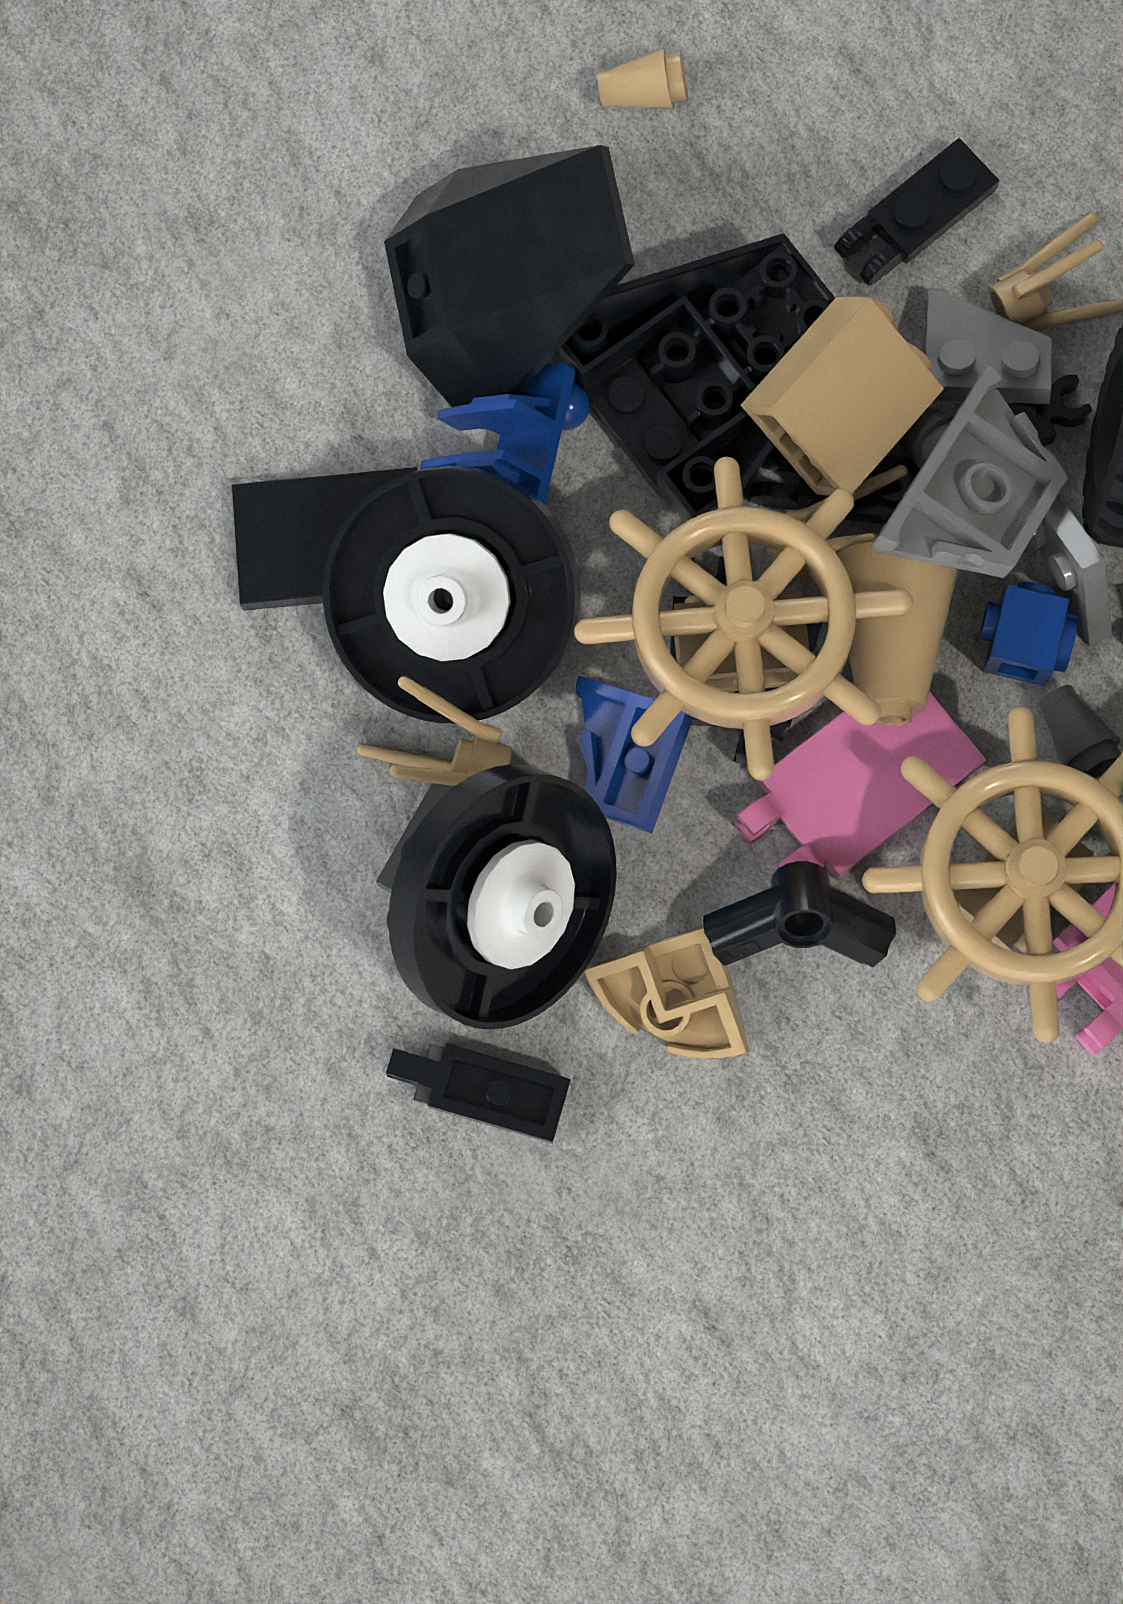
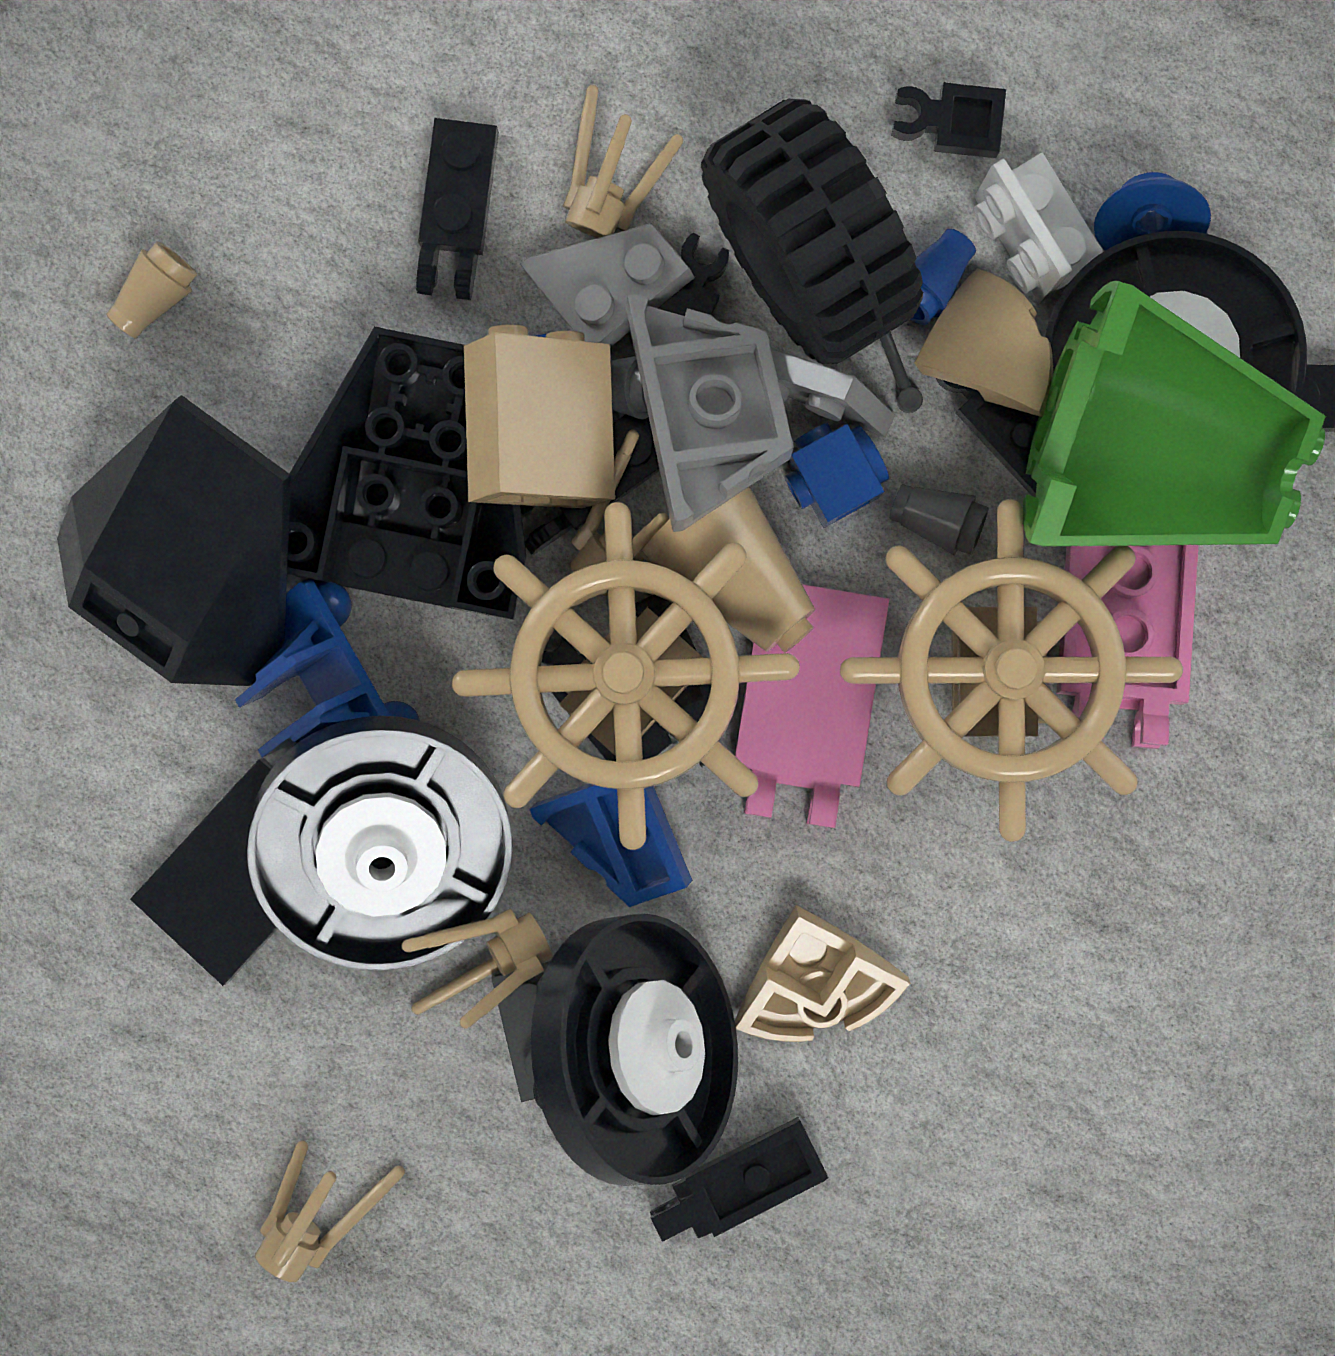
camera: 40 degrees left, 10 degrees up
black piece [703,861,896,968] -> none
none -> tan plant [255,1140,405,1282]

